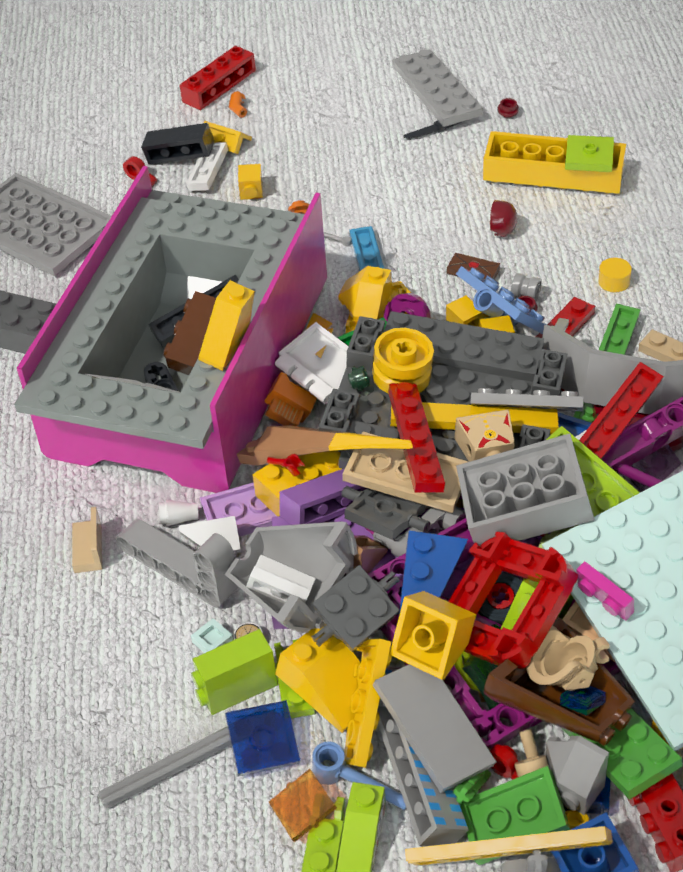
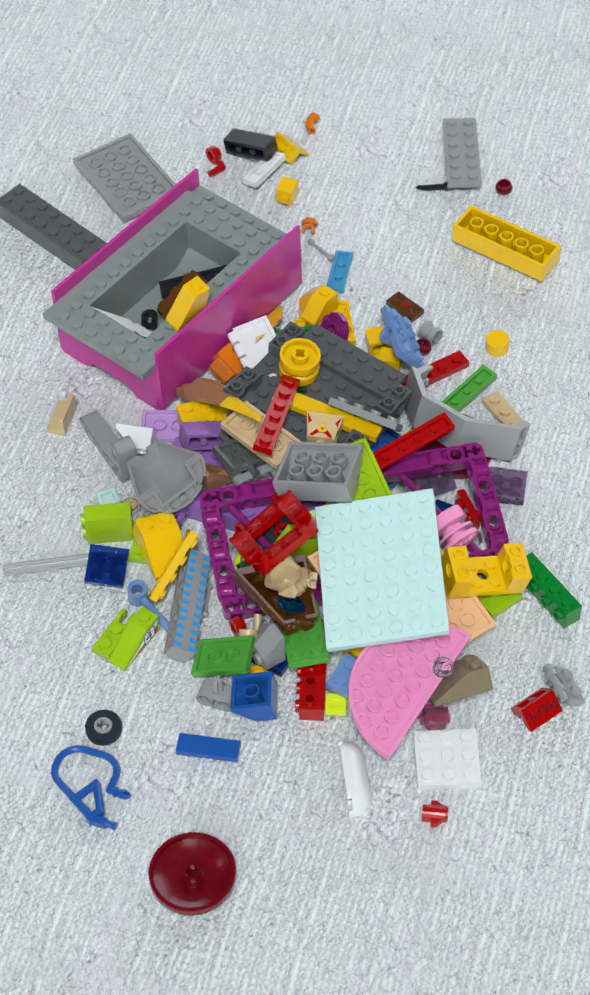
camera: 20 degrees right, 5 degrees up
white cone [158,499,198,527] -> none
red brick [179,45,256,111] -> none
white panel [246,555,316,603] -> none
red hand [267,454,305,476] -> none
clear orange piece [269,769,337,842] -> none
dark grey plate [311,565,400,652] -> none
clear green plate [348,366,370,391] -> none
light grey tile [373,664,496,793] -> none
yellow slope [389,591,476,680] -> none
blue wing [399,530,468,615] -> none
yellow tile [405,826,613,866] -> none
bright green axle [453,769,491,804] -> none
dark red hair [490,200,518,237] -> none
lime plate [565,135,614,172] -> none
dark pink plate [576,561,634,621] -> none

